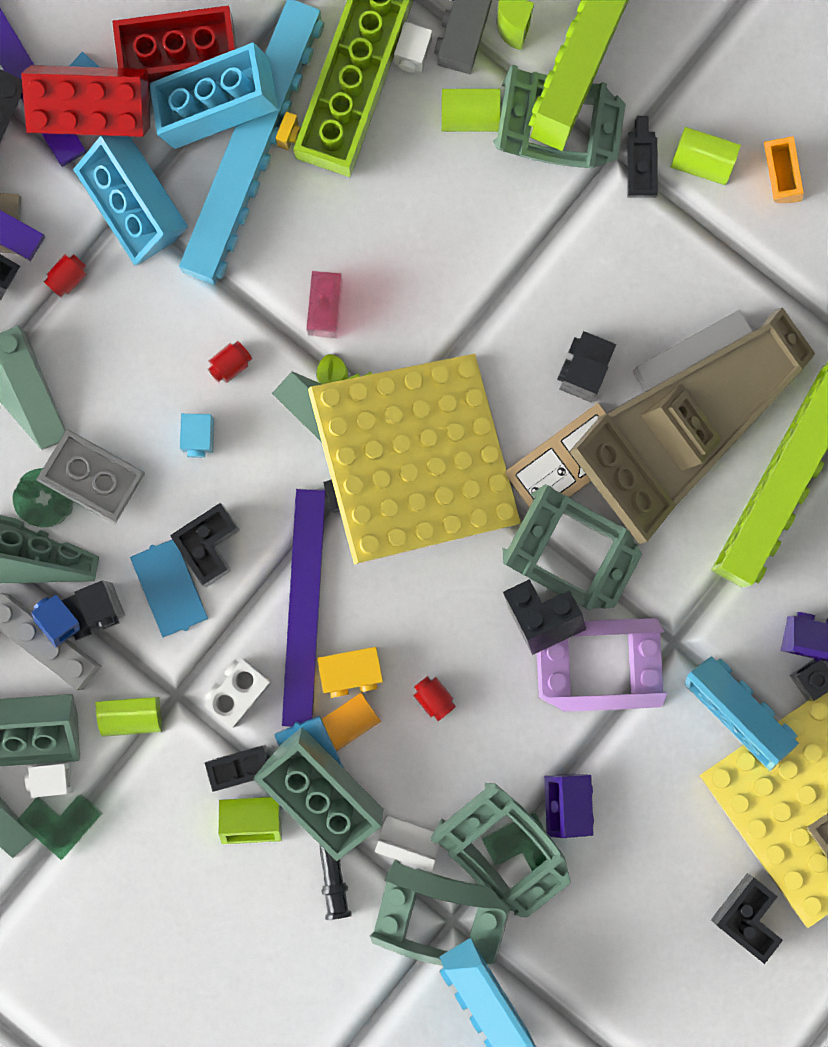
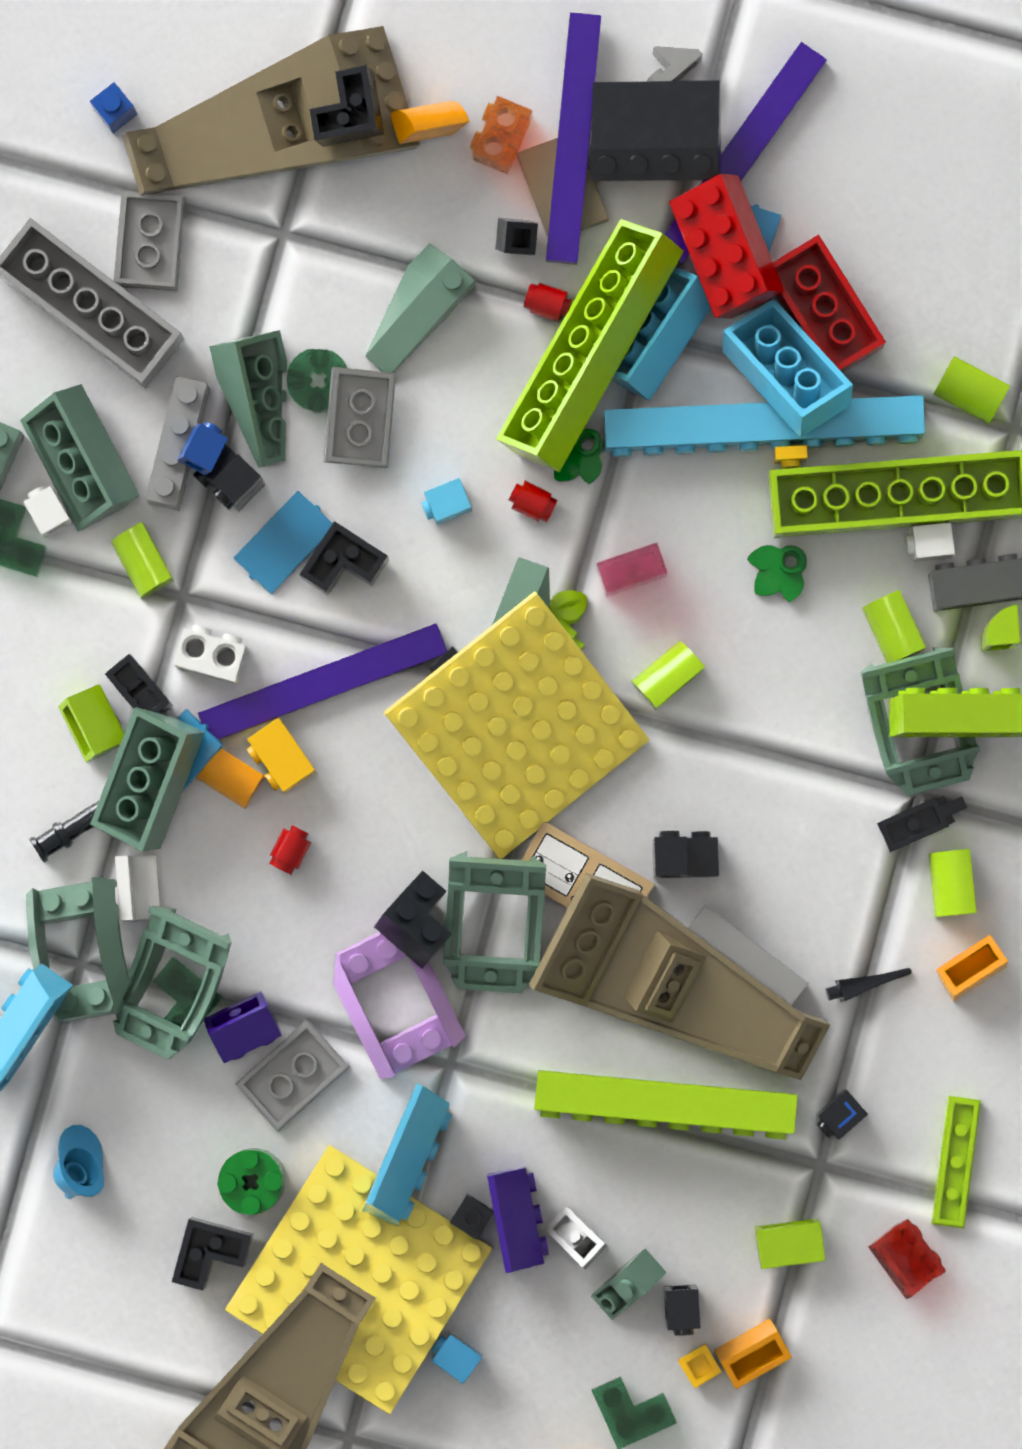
camera: 70 degrees right, 0 degrees up
none -> dark azure piece [53,1125,104,1199]
none -> green brick [217,1148,286,1215]
none -> light grey tile [235,1019,350,1132]
none -> lime brick [496,219,684,472]
none -> green plate [554,429,604,484]
none -> lime brick [631,640,705,710]
none -> green plate [747,545,807,602]
none -> black piece [825,968,912,1002]

